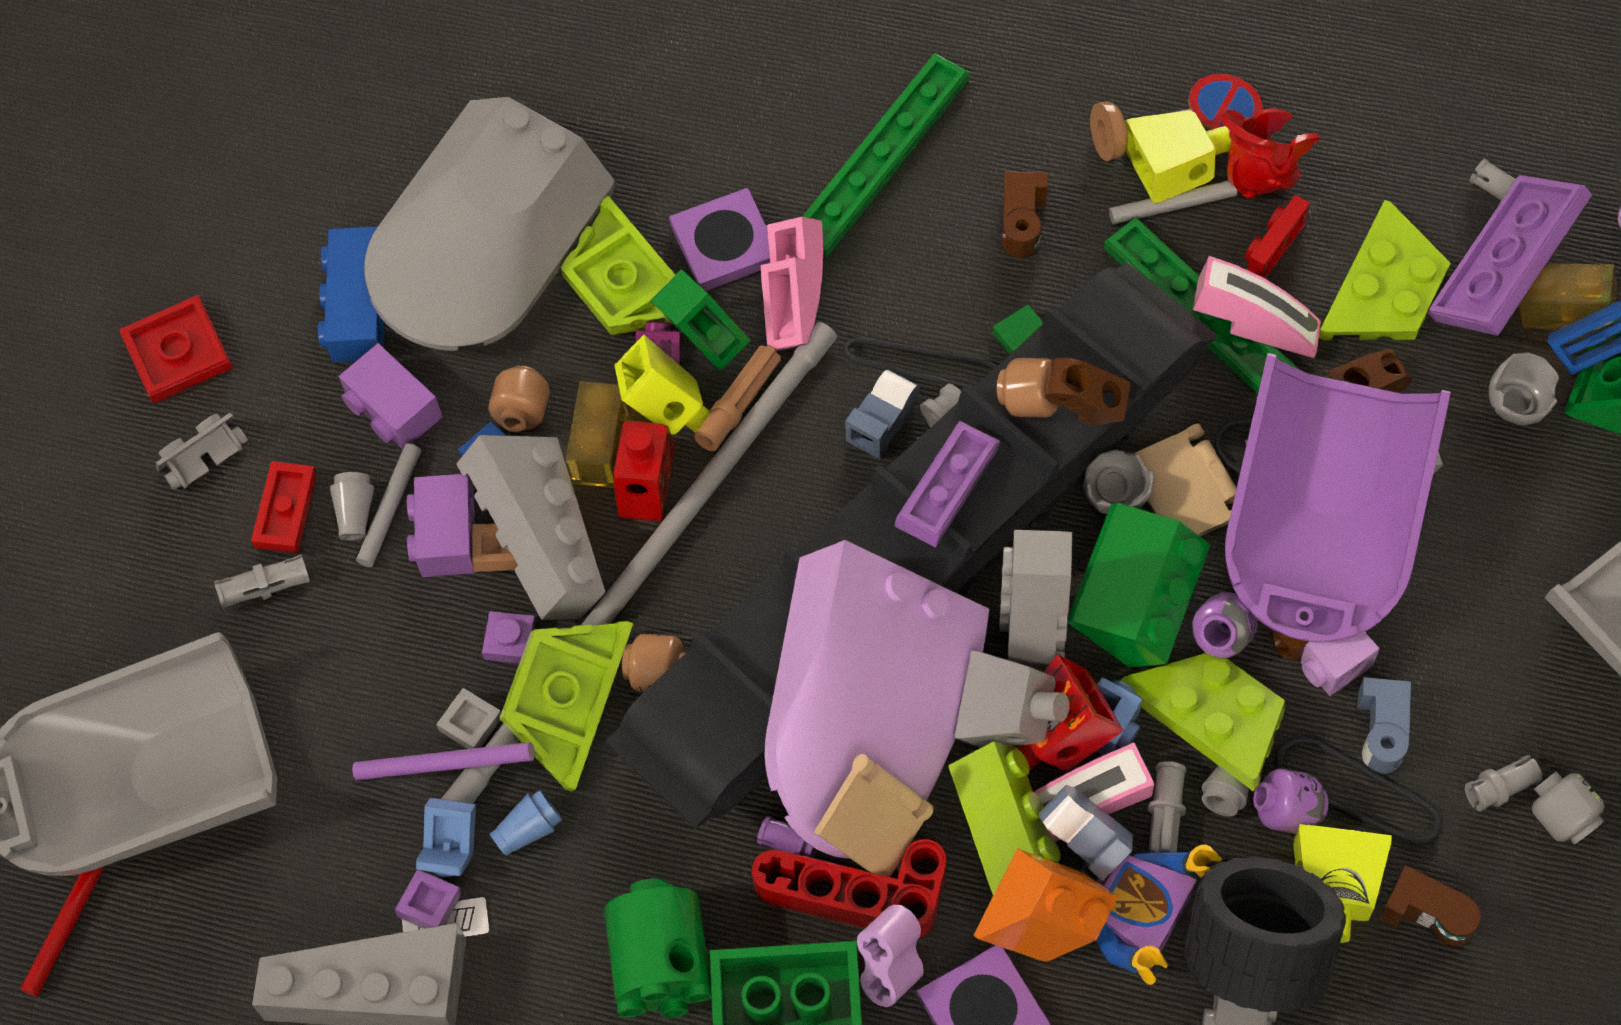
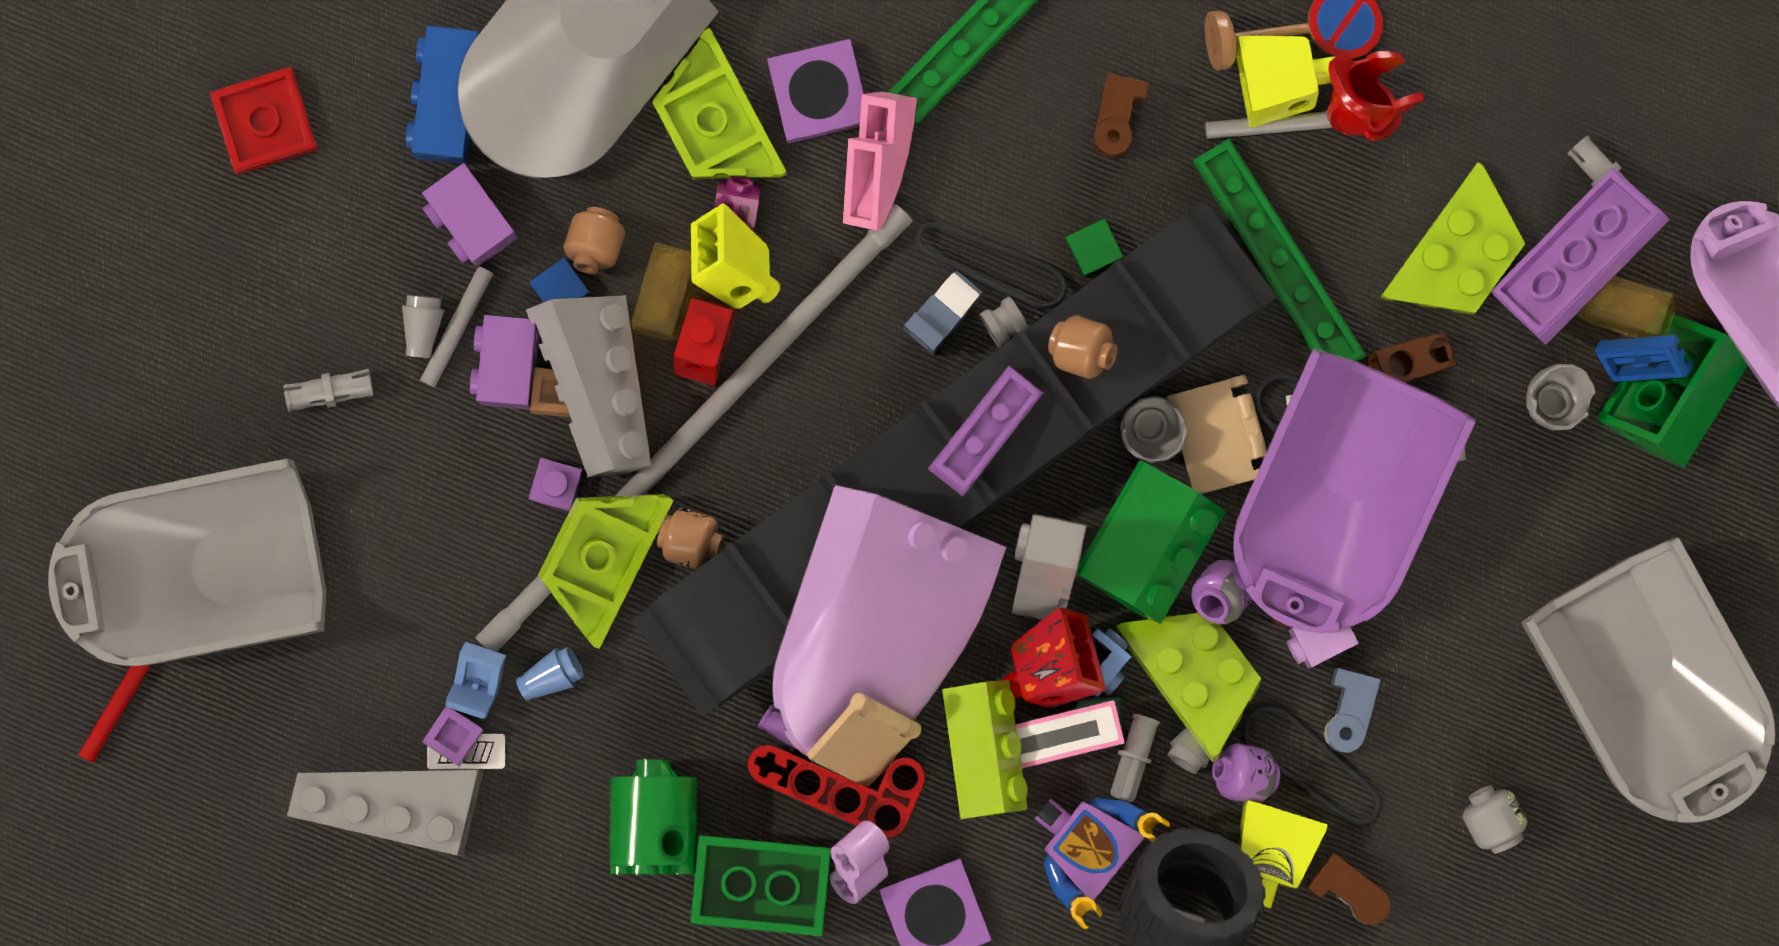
camera: 10 degrees right, 20 degrees up
light grey hinge [156,413,248,490] -> none
red plate [251,461,318,554] -> none
medium lavender bar [352,742,535,780] -> none
light grey plate [436,688,501,749] -> none
green slope [650,269,751,371] -> none
medium nougat axle [694,345,781,451] -> none
light grey torso [954,651,1069,748] -> none
orange slope [974,848,1118,962] -> none
sand blue leg [1039,785,1133,881] -> none
reddish brown leg [1045,358,1131,426] -> none
slope [1193,256,1321,358] -> none
red plate [1244,195,1310,279] -> none
light grey pin [1465,755,1542,811] -> none

